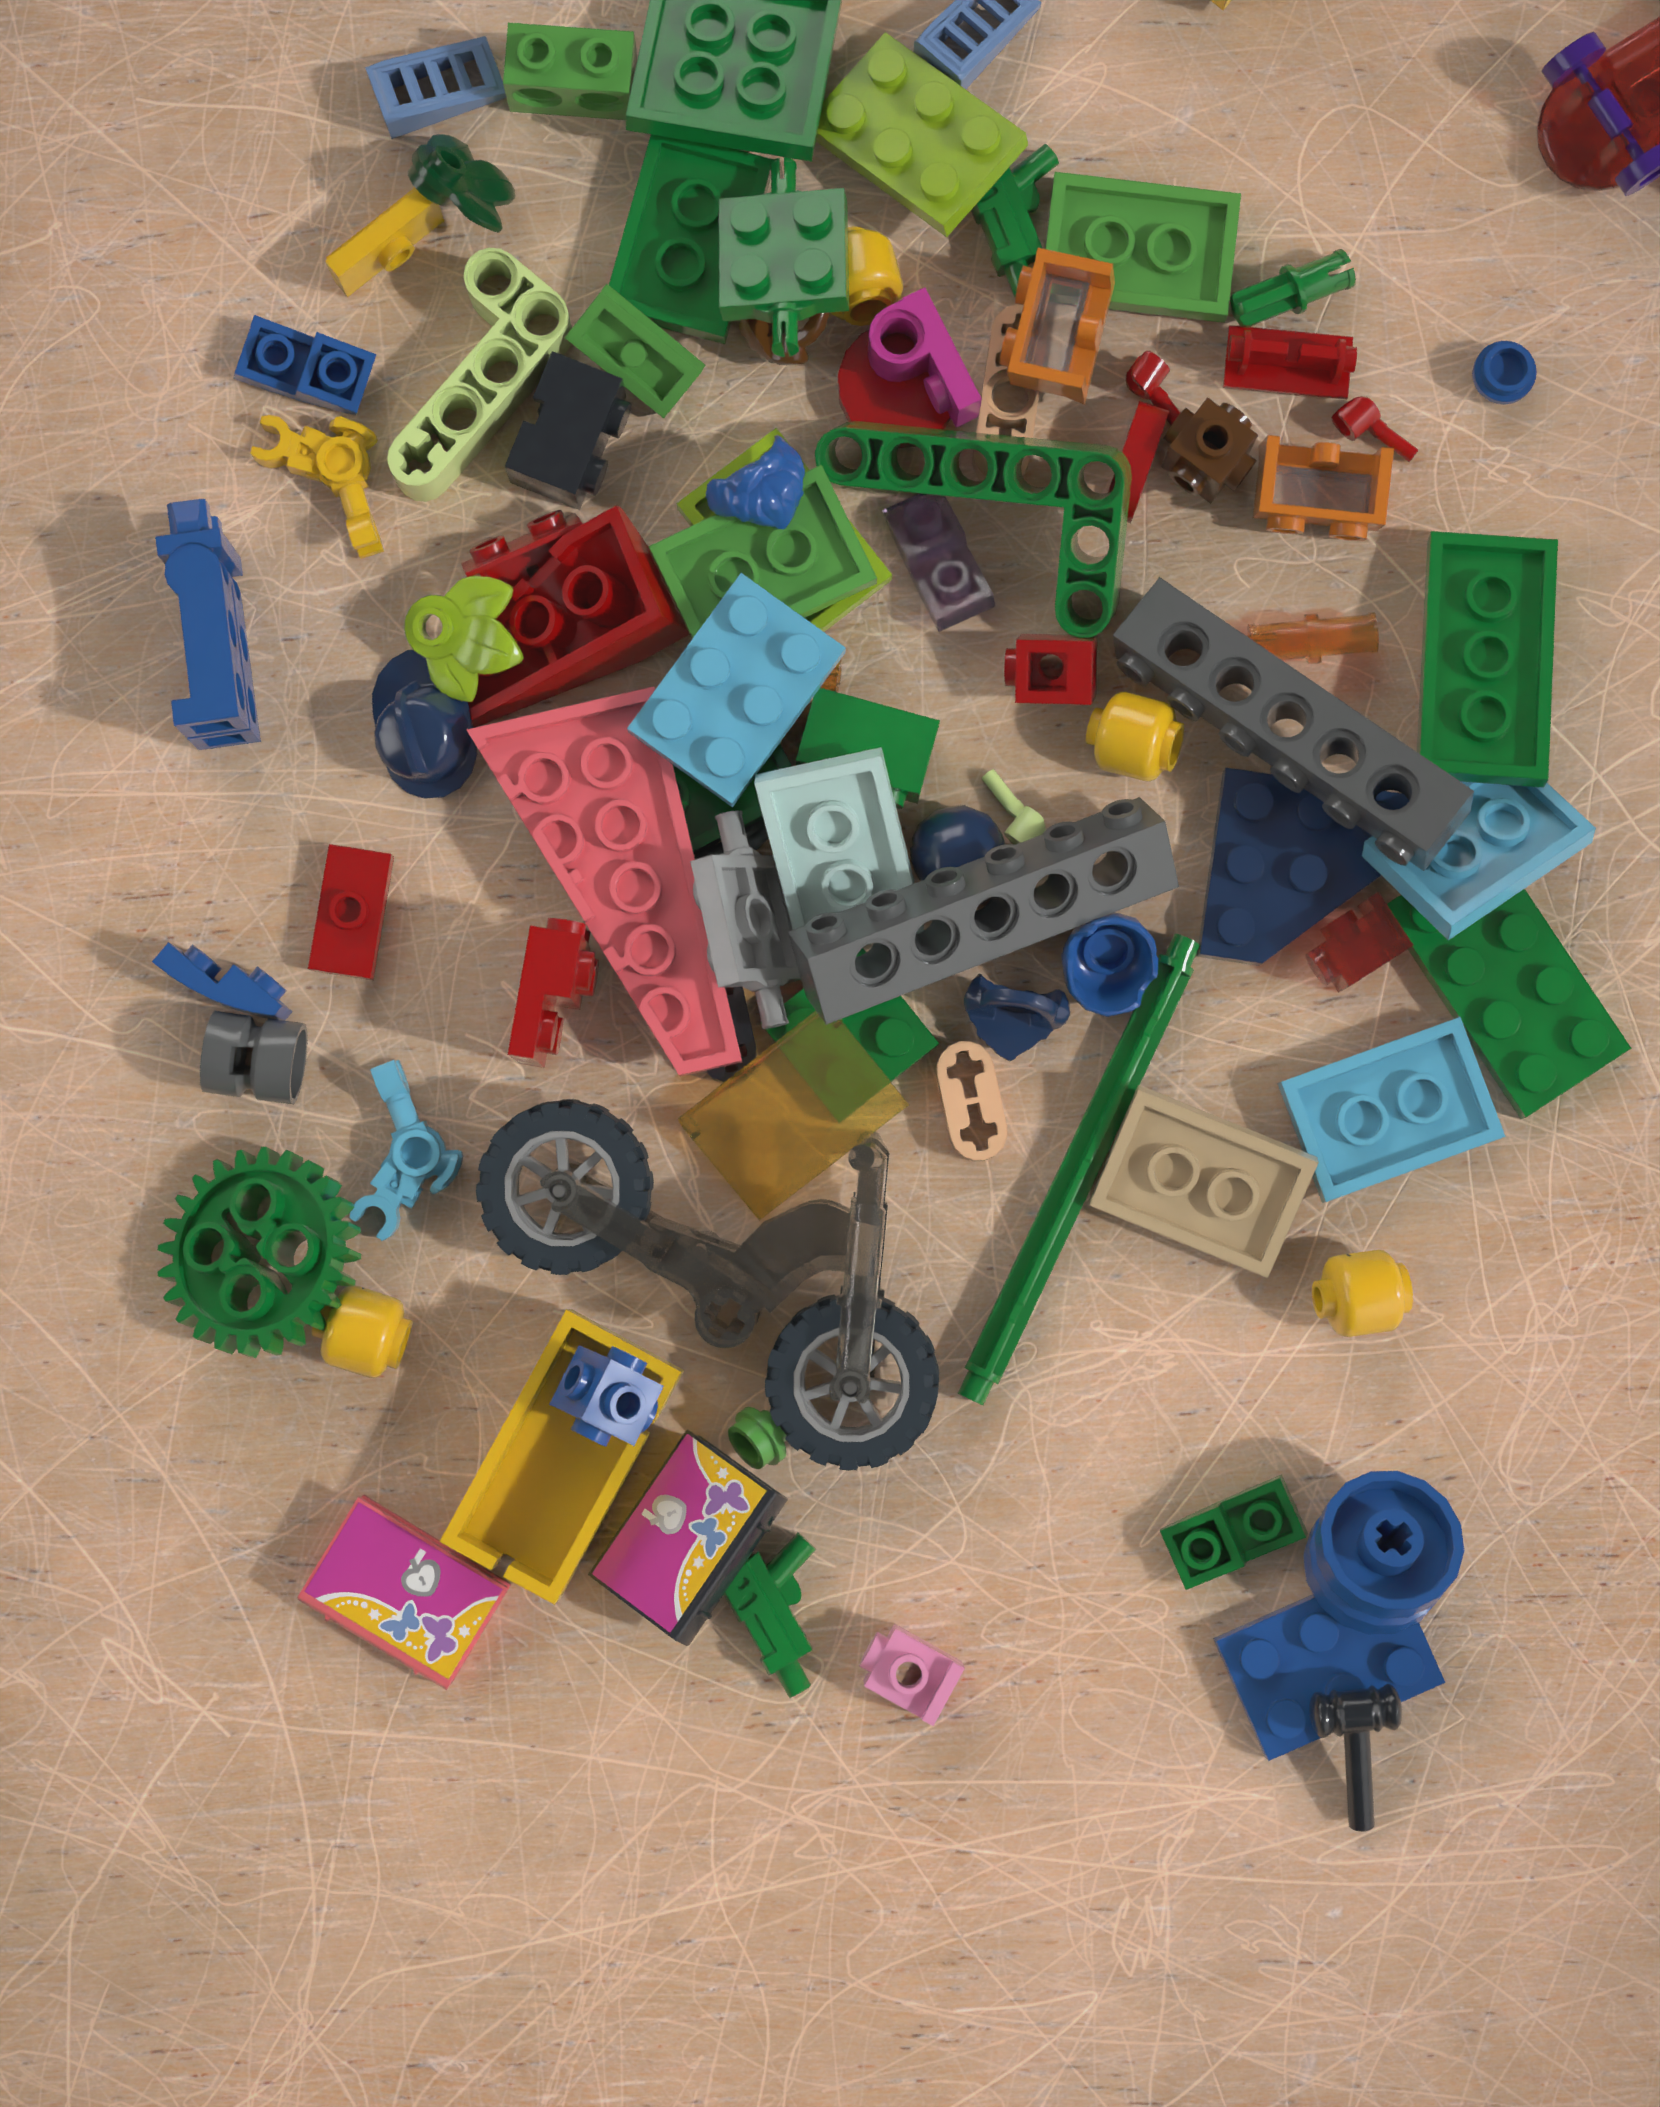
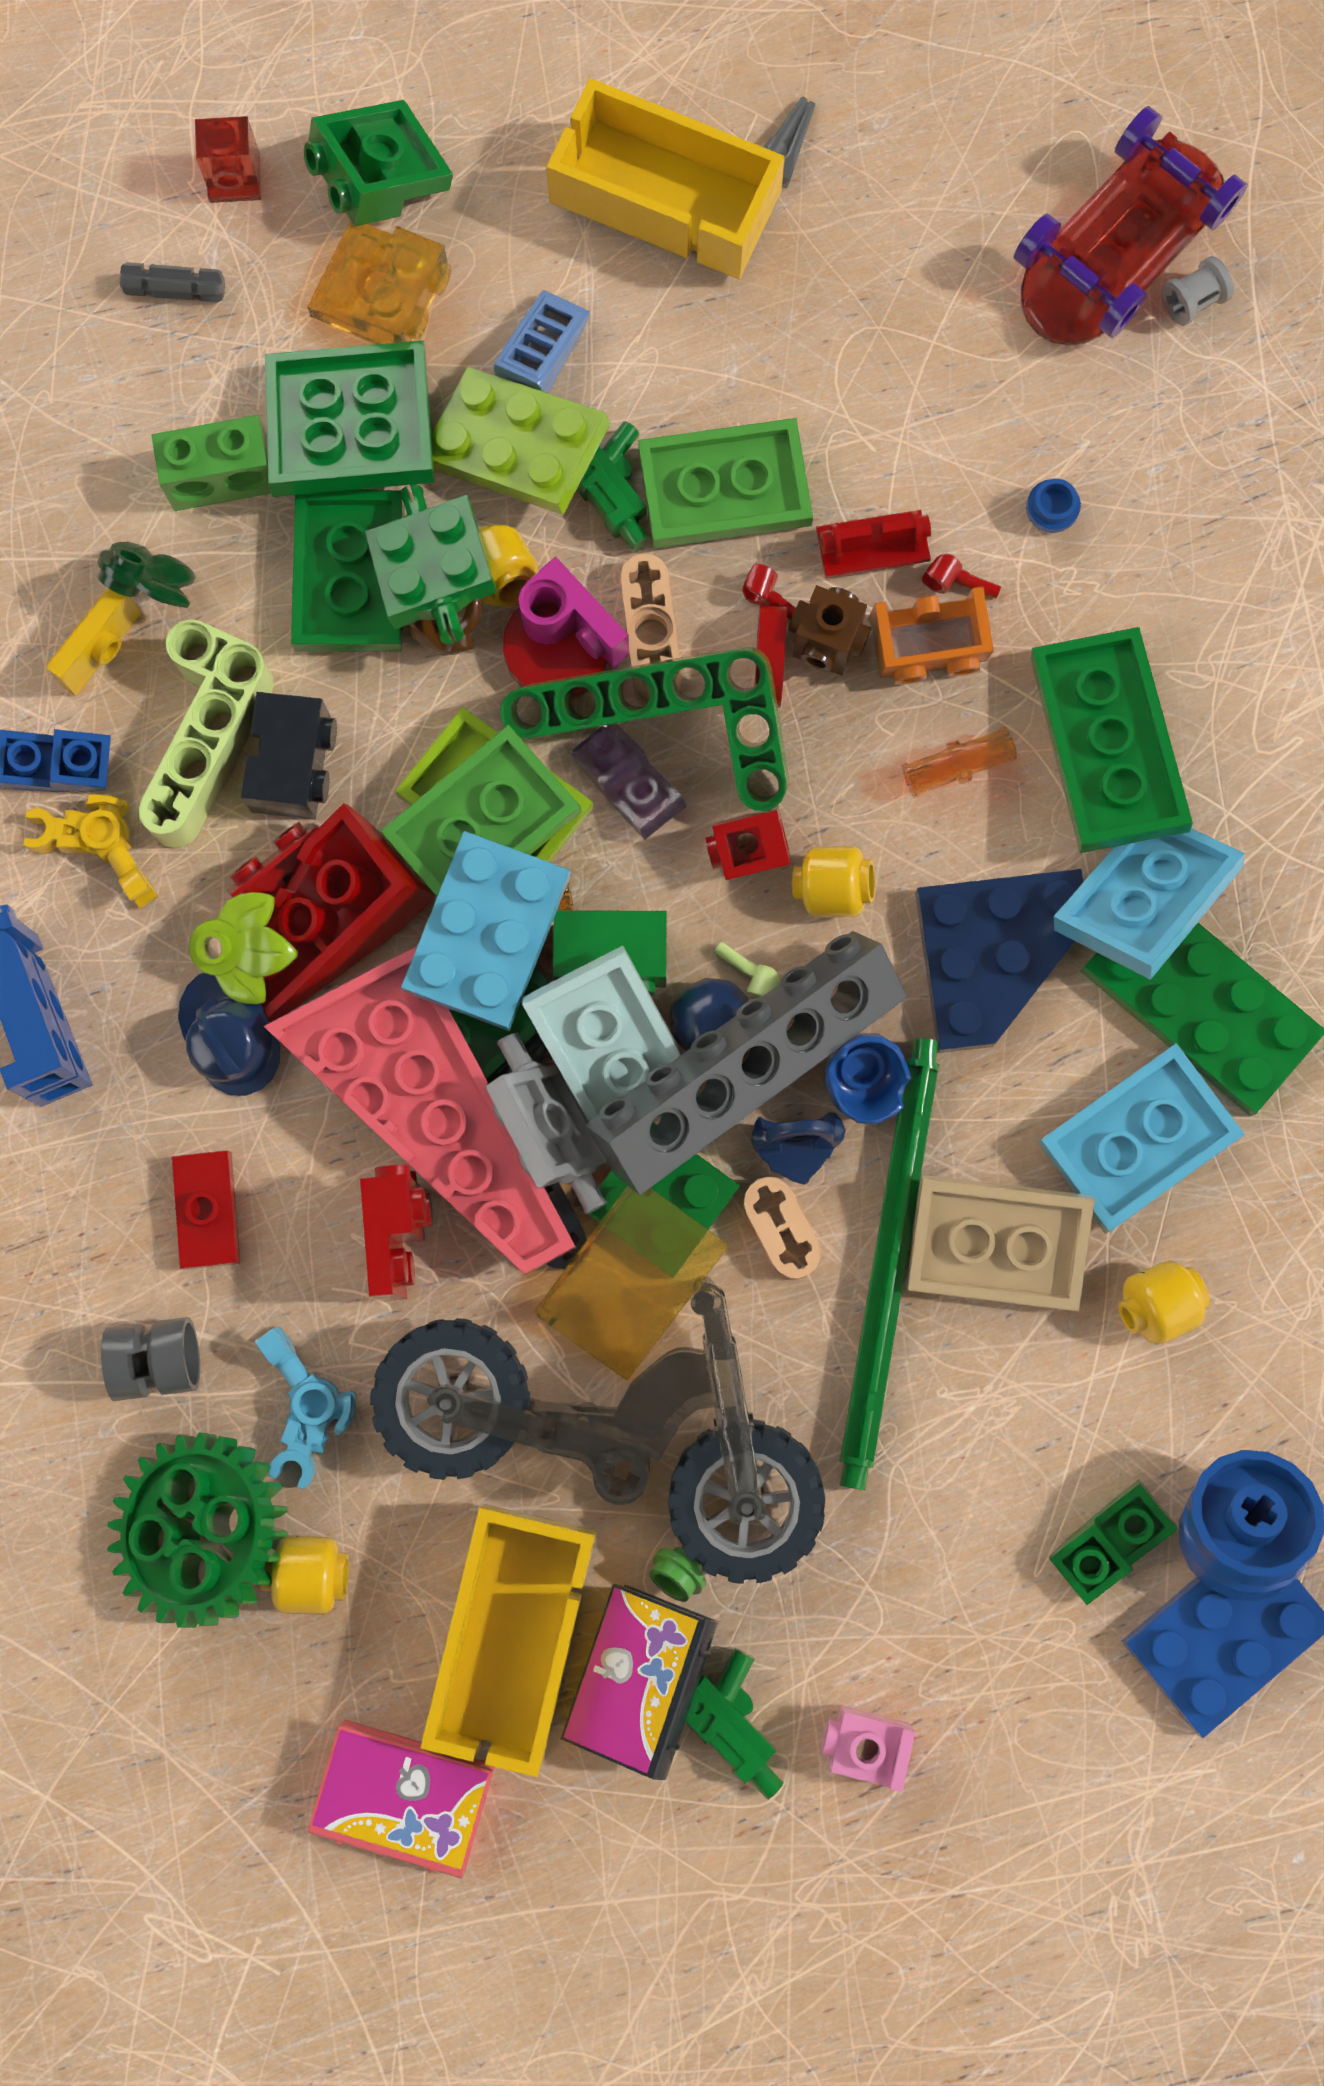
camera: 10 degrees left, 5 degrees down
blue slope [152,942,293,1020] -> none
medium blue slope [365,36,506,139] -> none
blue brick [549,1345,664,1447] -> none
bright green plate [565,284,705,418] -> none
blue piece [706,435,805,529] -> none
orange window [1000,248,1115,405] -> none
dark grey brick [1113,577,1474,871] -> none
green axle [1230,249,1356,328] -> none
clear red brick [1305,892,1414,993] -> none
black piece [1309,1684,1402,1832] -> none

